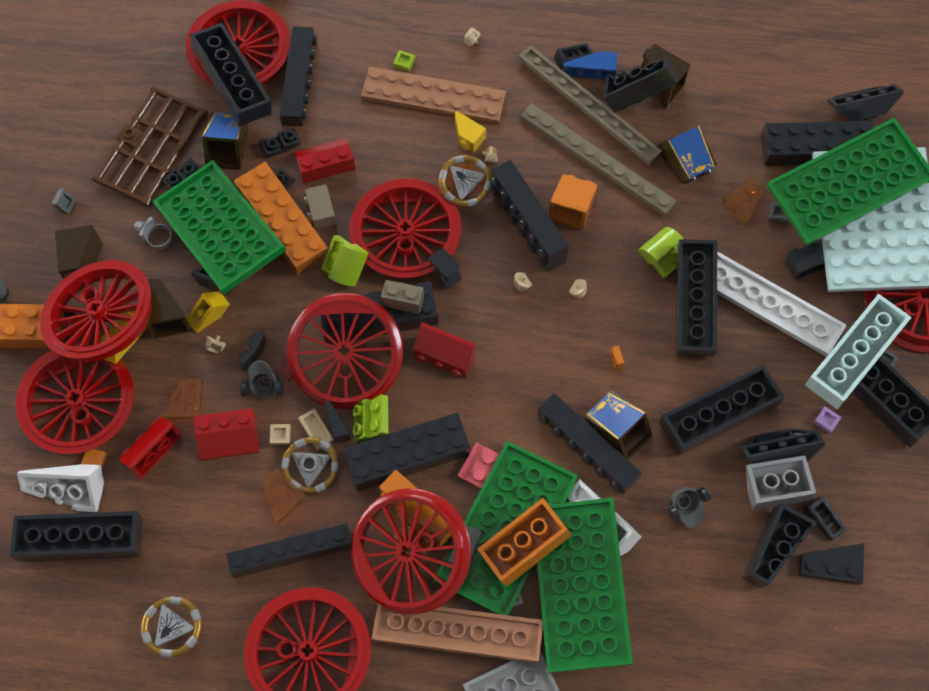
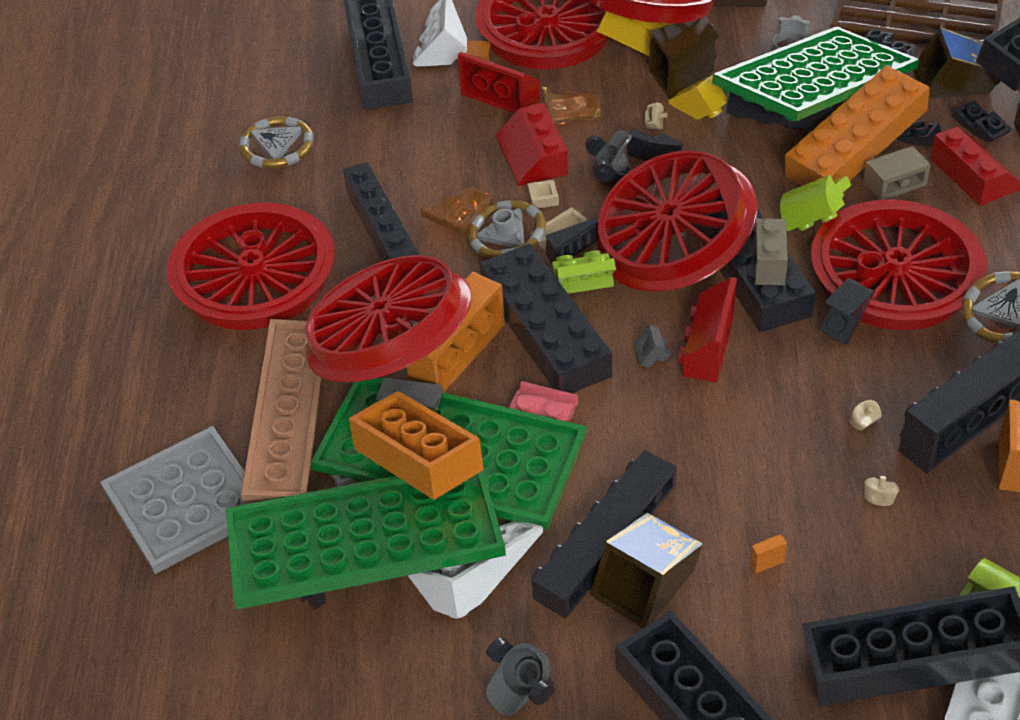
camera: 85 degrees right, 20 degrees down
none -> dark grey tile [634,324,672,368]

